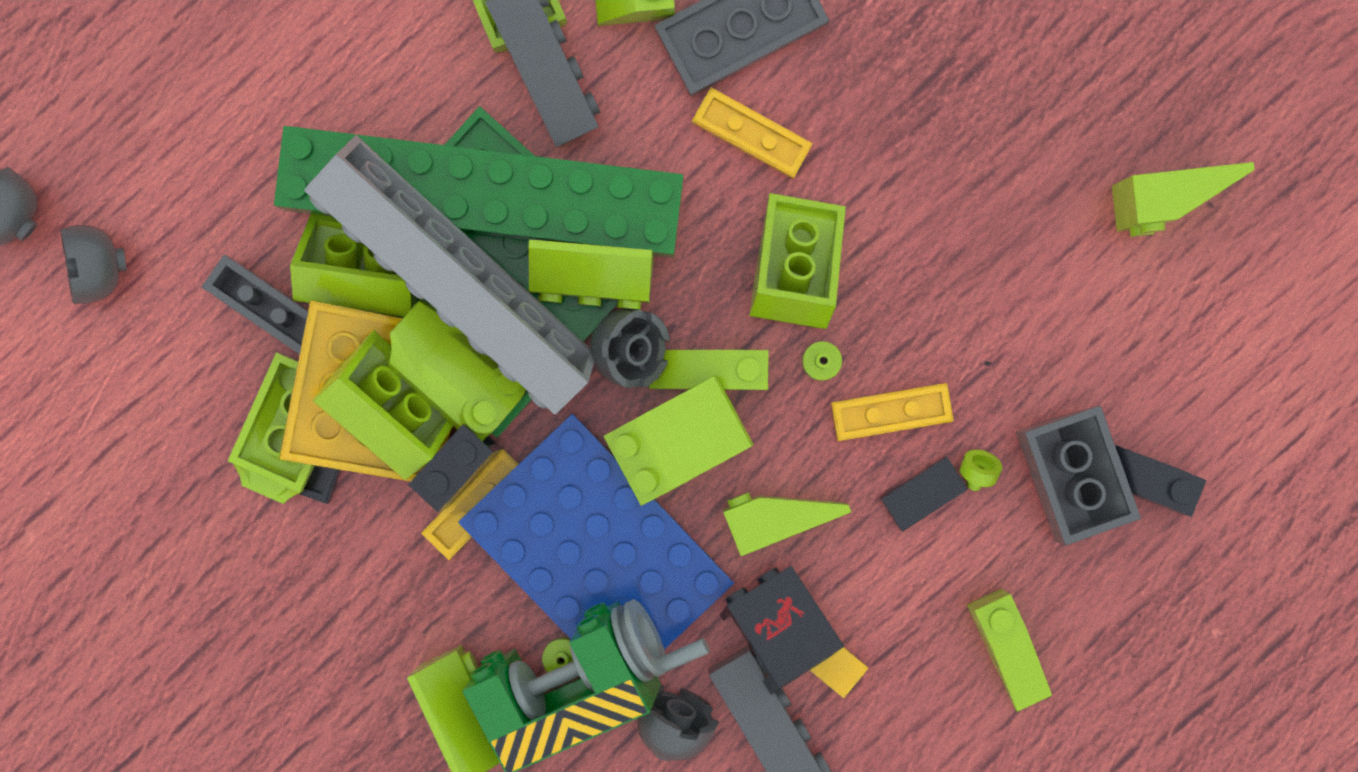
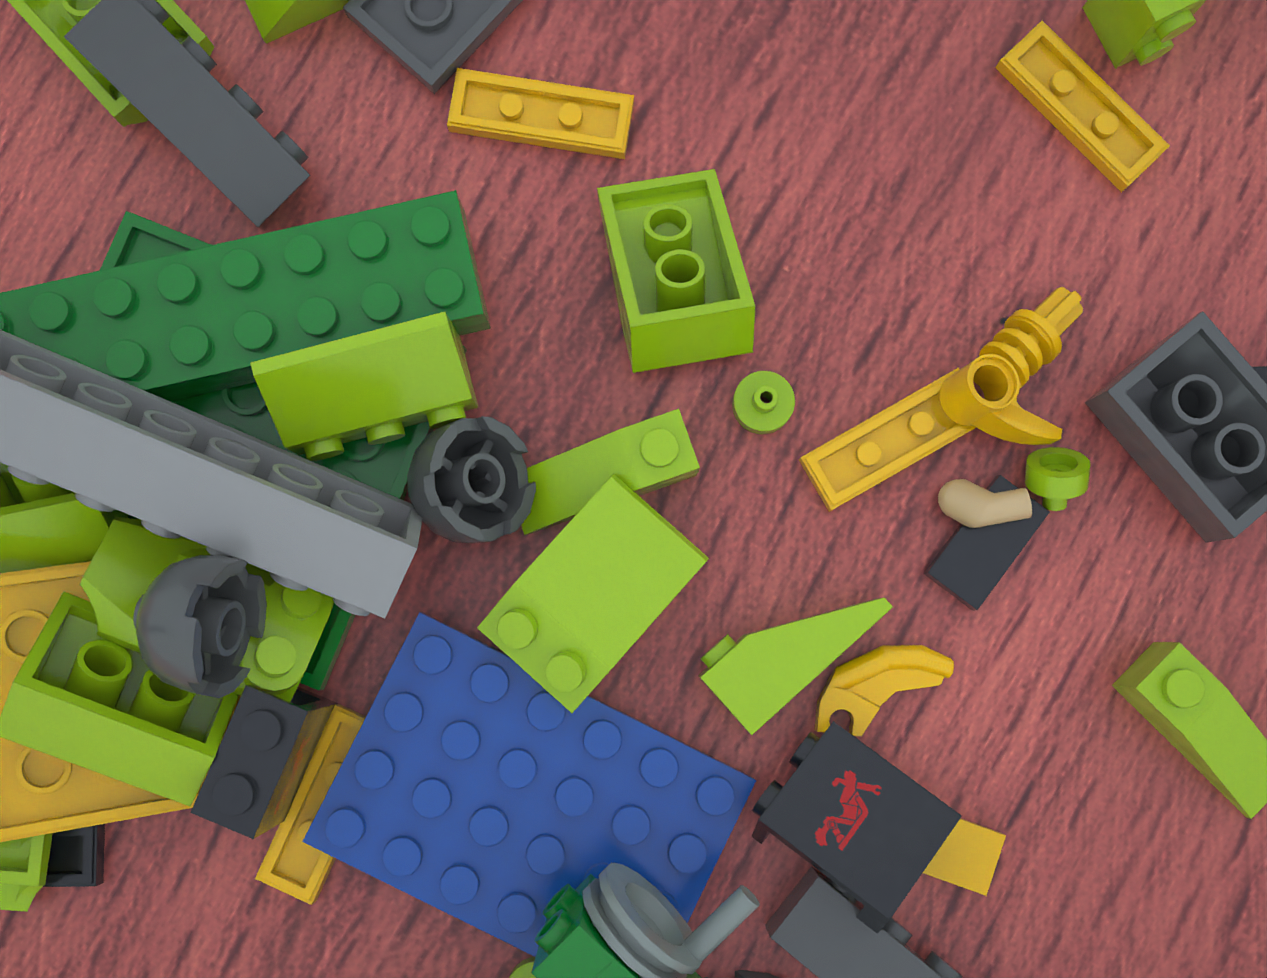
camera: 25 degrees left, 5 degrees down
none -> dark grey cylinder [133,555,267,698]
none -> yellow piece [814,645,954,737]
none -> tan arm [938,479,1032,528]
none -> yellow piece [940,287,1083,445]
none -> yellow tile [995,21,1170,193]

